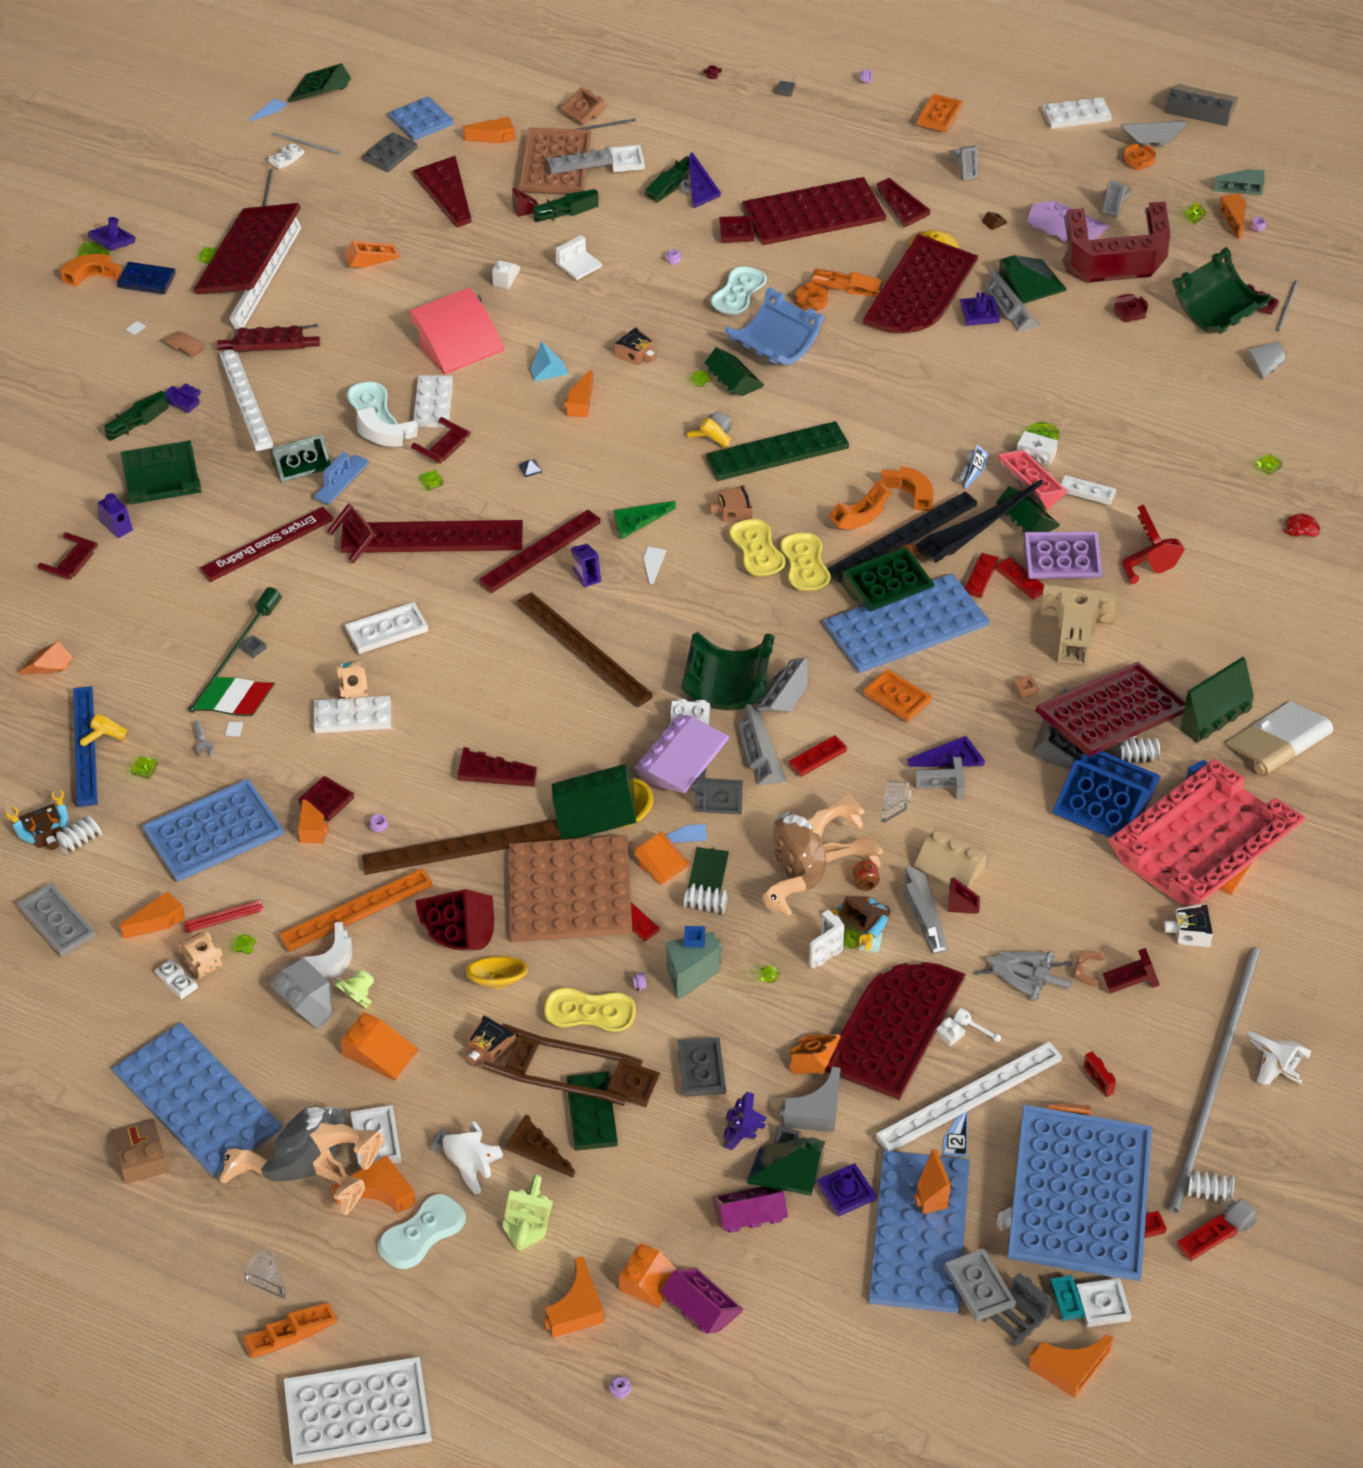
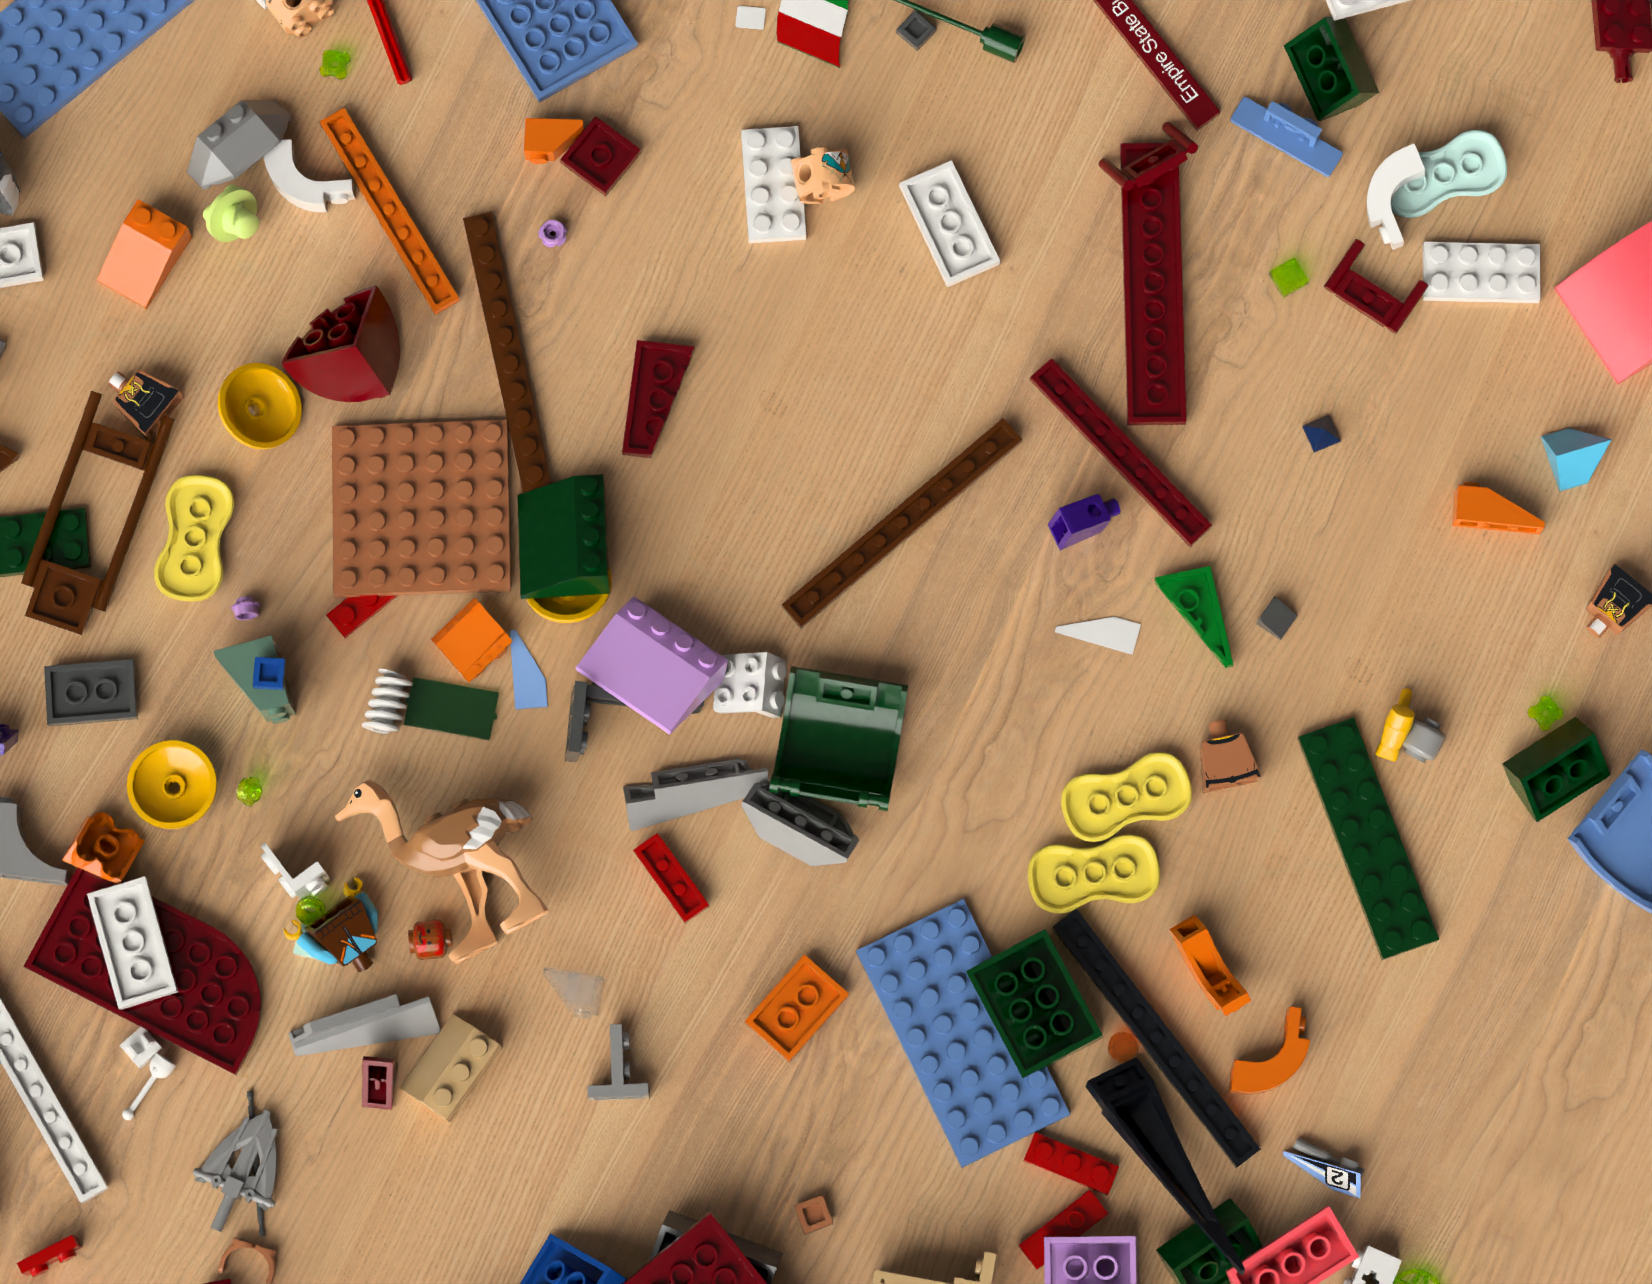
camera: 90 degrees right, 30 degrees up
dark purple wing [907,736,985,767] -> none
none -> white plate [87,876,178,1010]
none -> yellow dish [127,740,217,829]
none -> dark grey slope [1256,596,1297,640]

